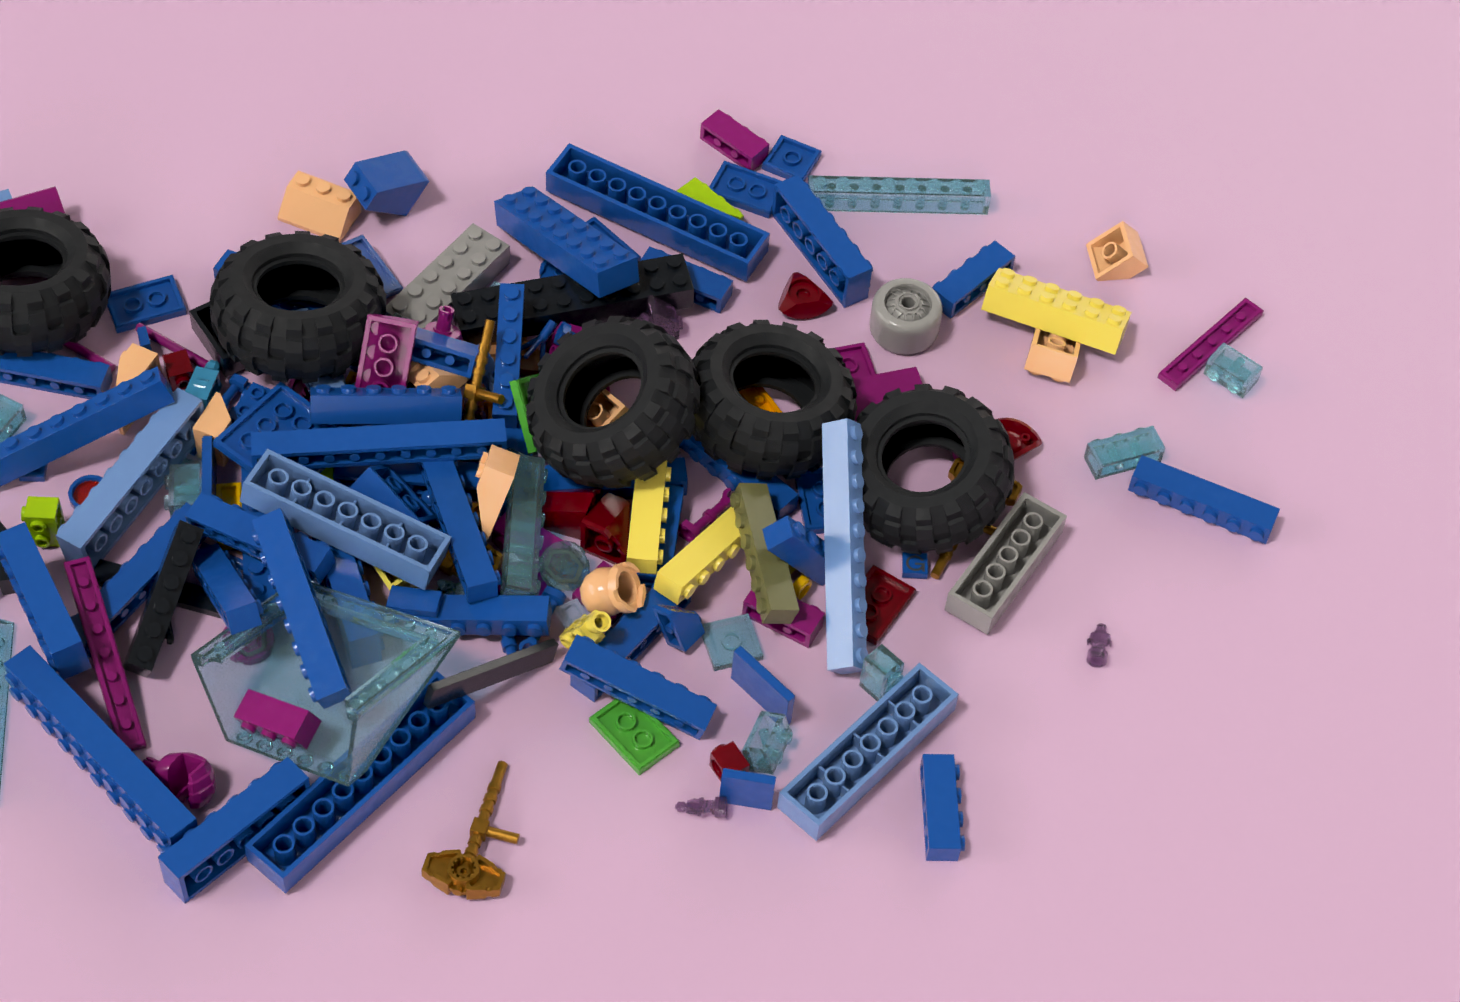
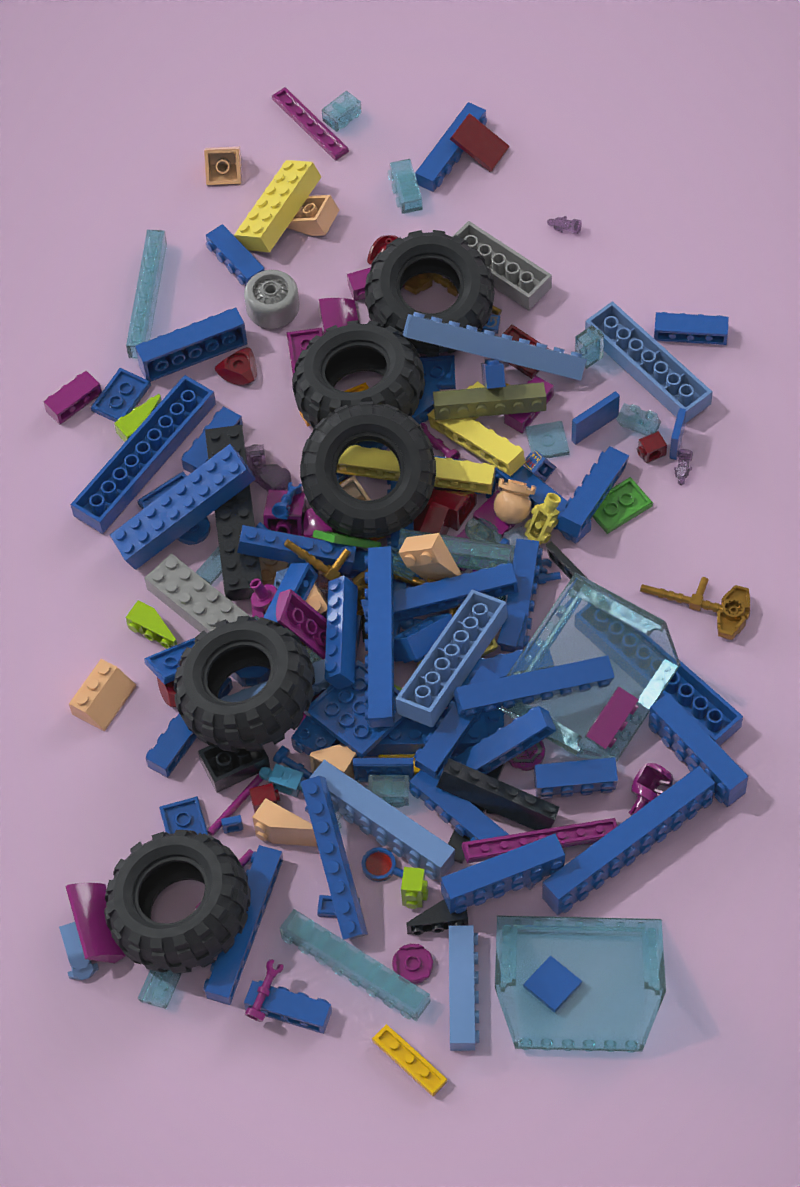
camera: 75 degrees left, 5 degrees up
blue slope [344,150,430,216] -> none
blue tile [762,135,822,182] -> none
none -> lime slope [125,600,177,649]
none -> dark red tile [450,113,510,172]
none -> blue brick [534,757,618,799]

